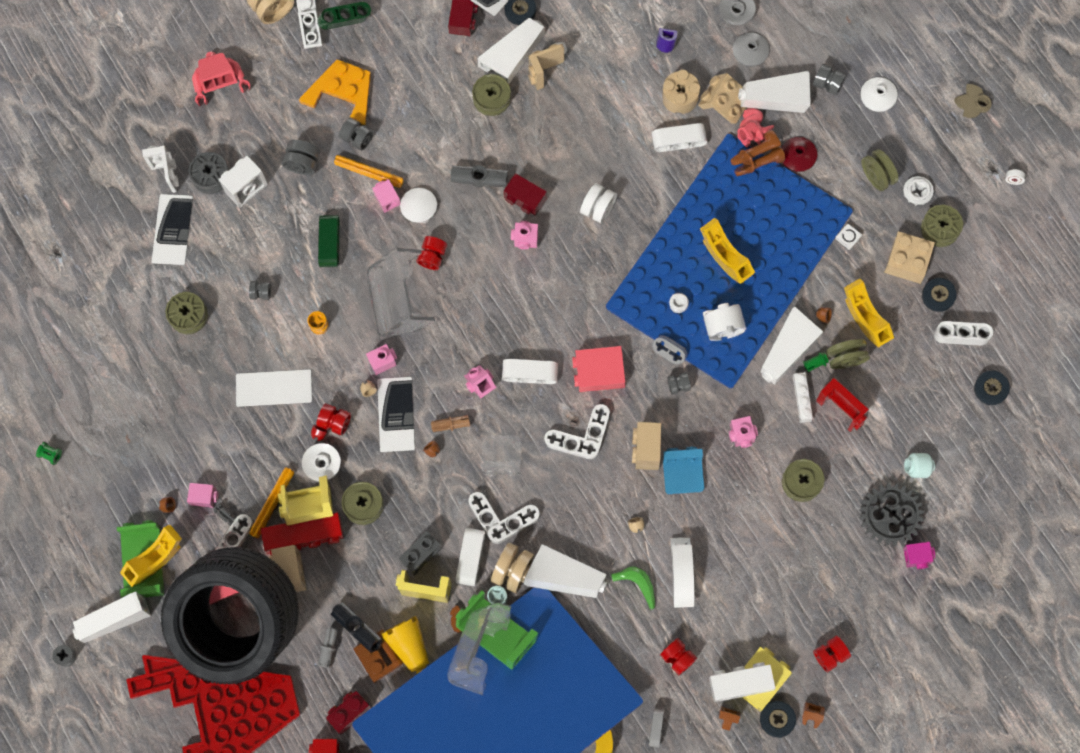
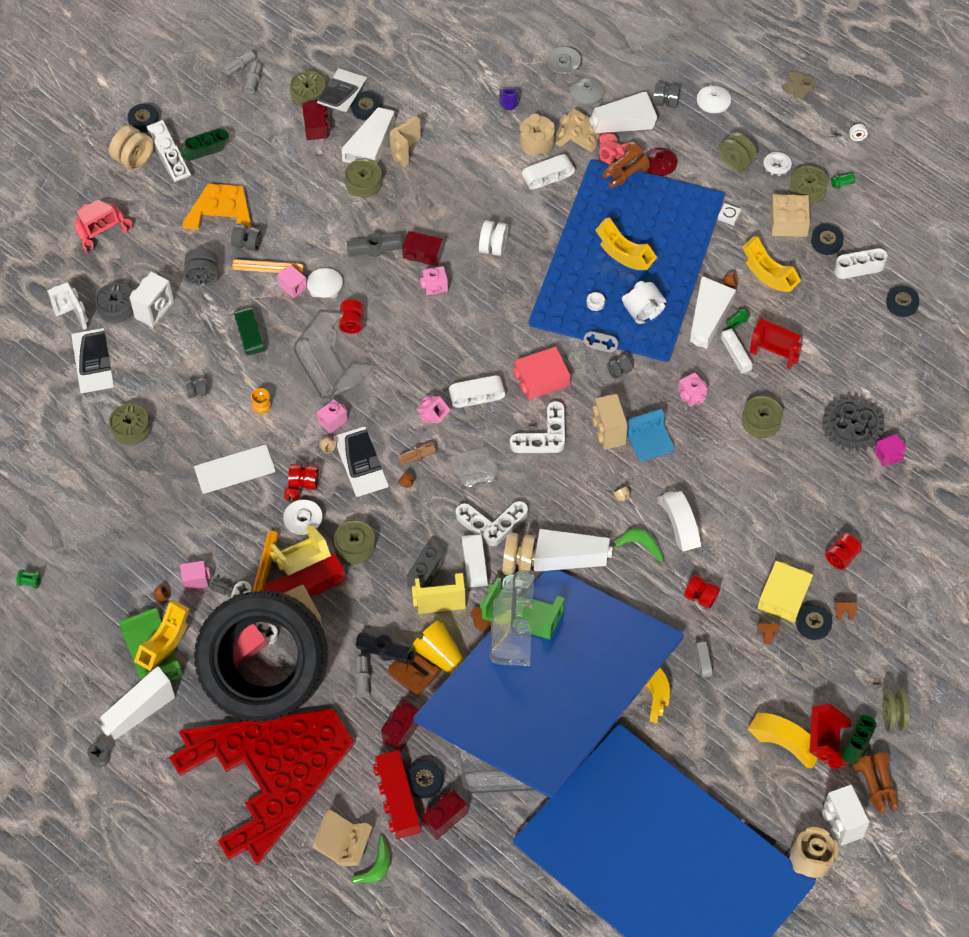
camera: 20 degrees left, 15 degrees down
white brick [709,662,776,702] -> none
olive wheel [826,339,870,369] -> none
light aqua head [904,453,935,478] -> none
none -> green pin [831,173,855,189]

